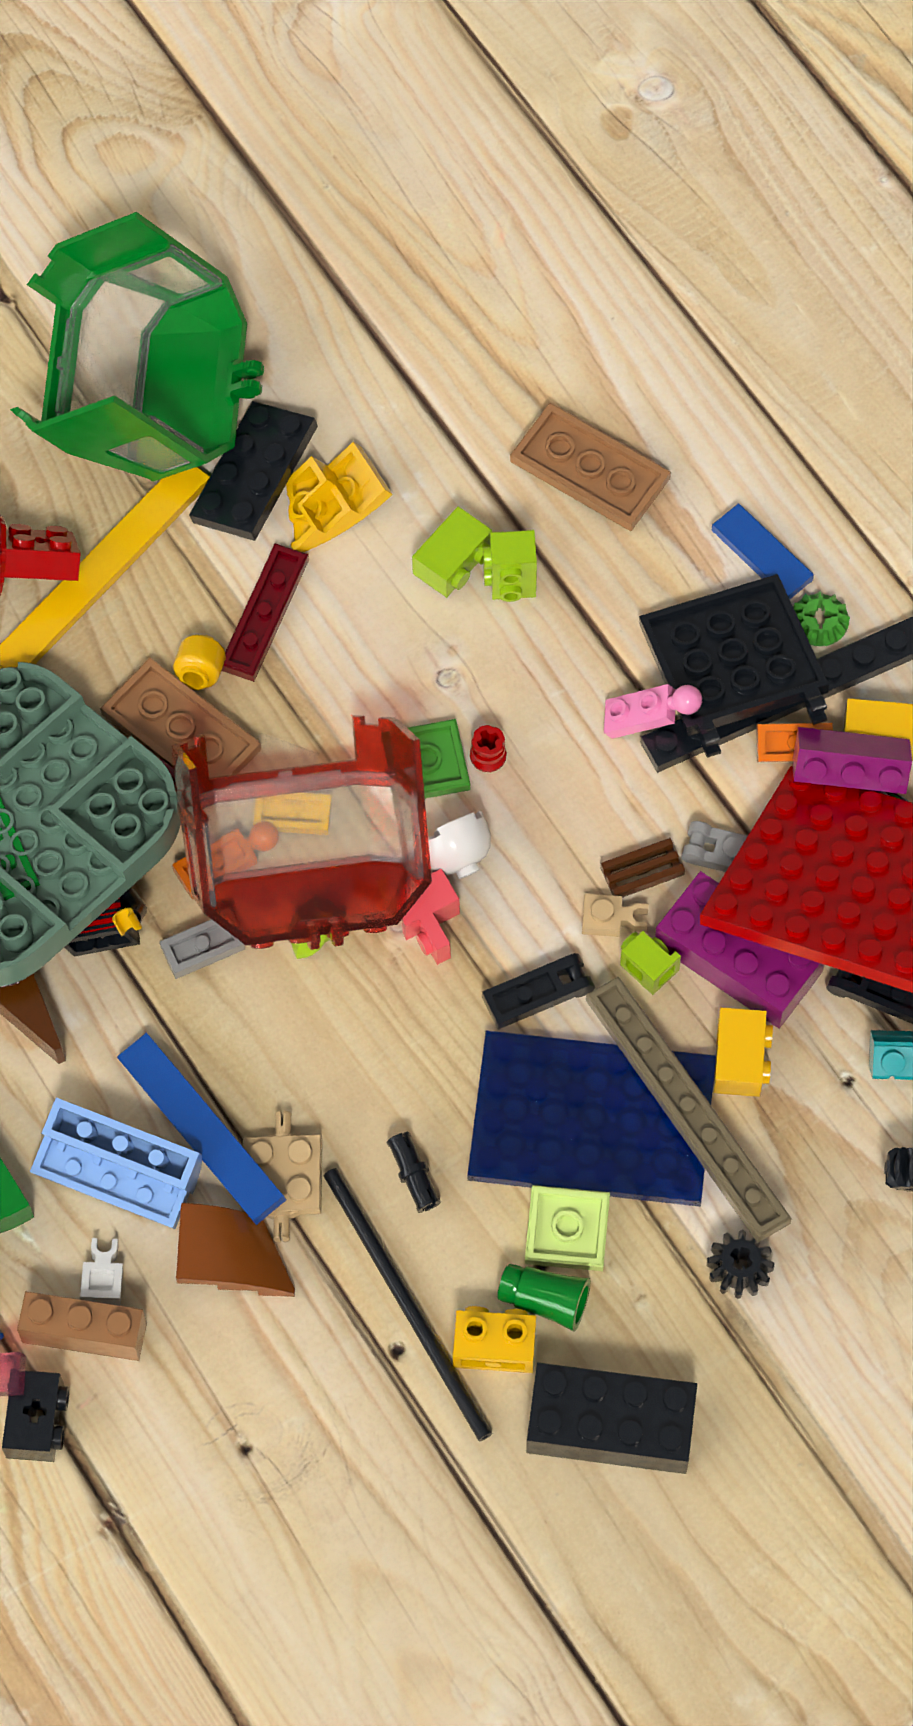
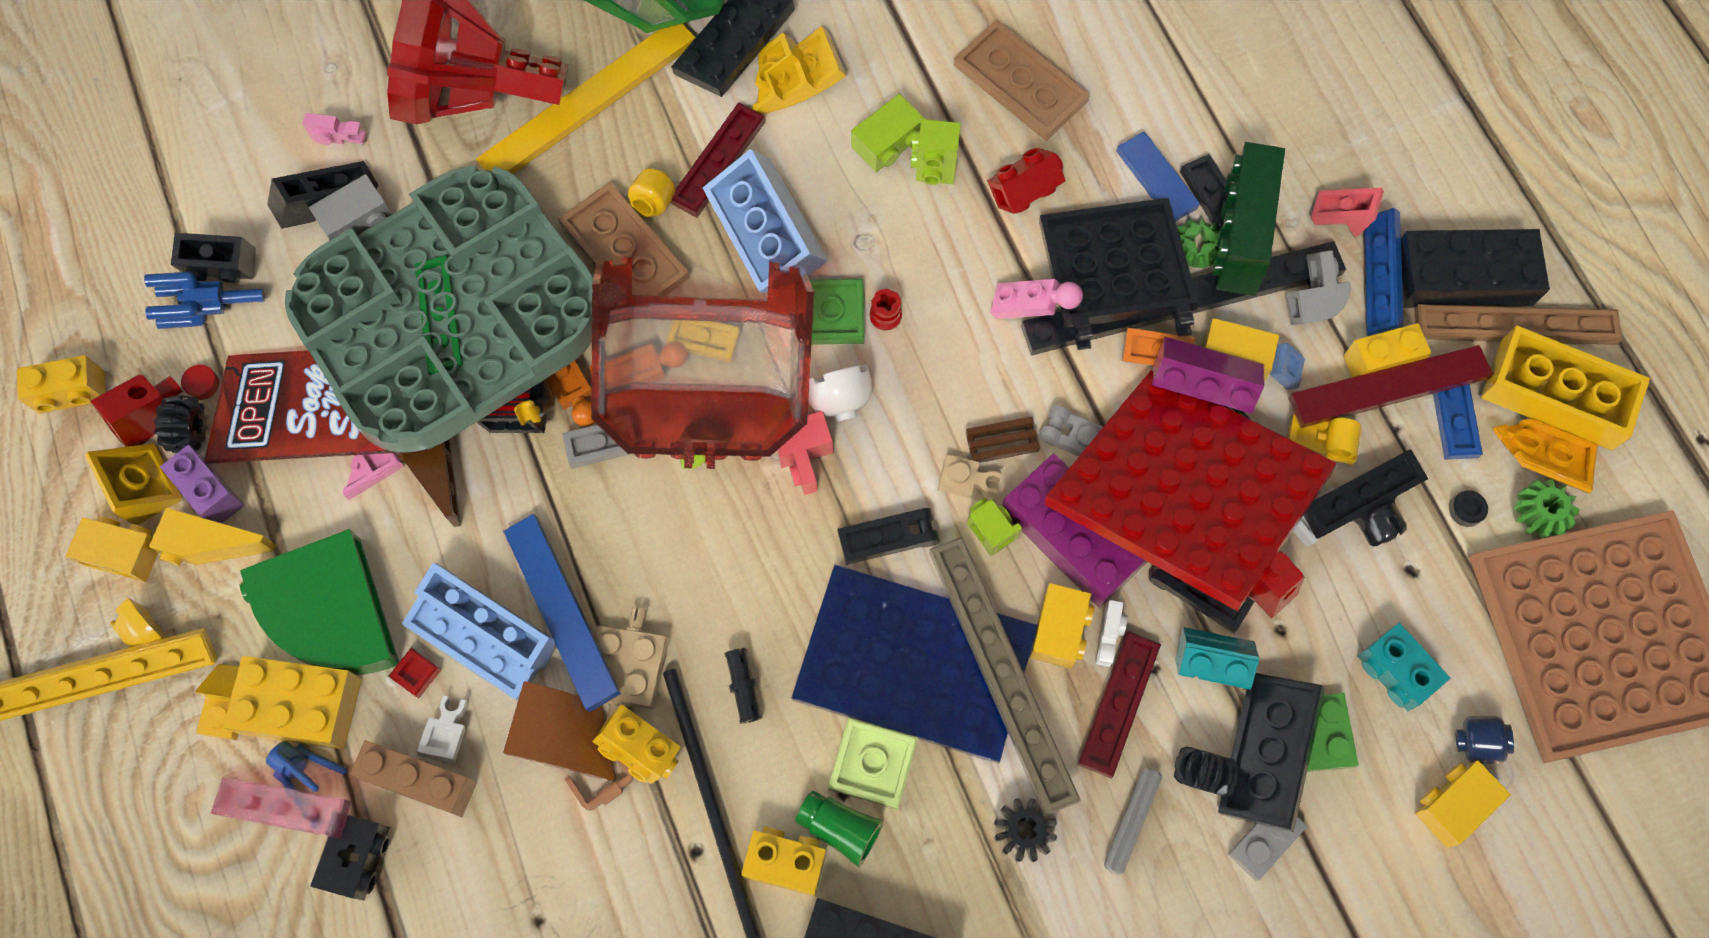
camera: 10 degrees right, 5 degrees up
none -> red tile [388,648,441,699]
none -> orange plate [546,360,599,427]
none -> nougat piece [565,760,634,811]
none -> yellow brick [592,704,681,784]
none -> light blue slope [703,149,828,293]
none -> red brick [987,148,1066,214]
none -> dark red tile [1077,631,1161,779]
none -> white plate [1095,600,1128,668]
none -> light grey axle [1104,768,1162,874]
none -> black tile [1180,154,1228,231]
none -> dark green brick [1212,142,1285,296]

